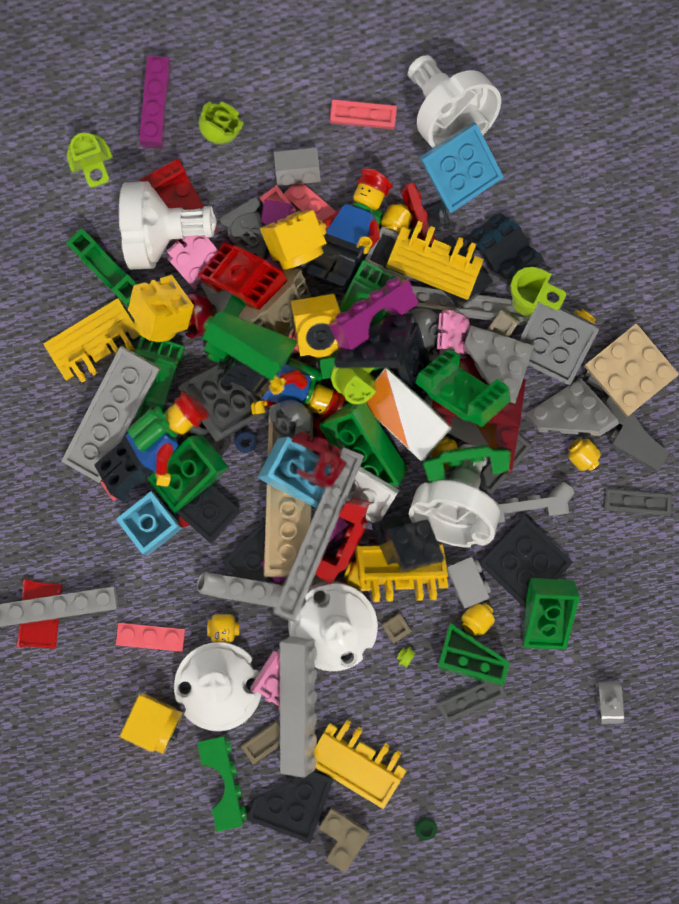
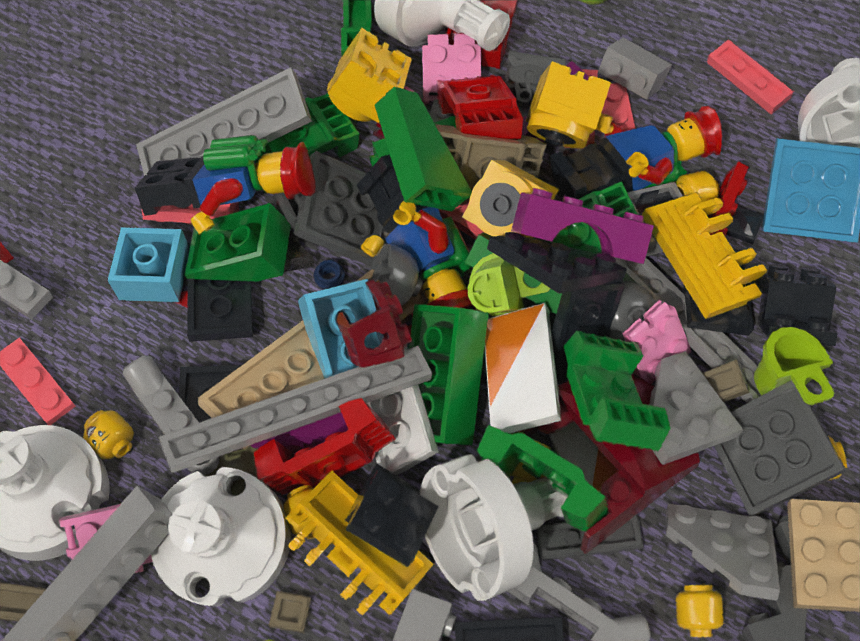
camera: 45 degrees right, 20 degrees down
yellow hinge [44,298,141,382] -> none

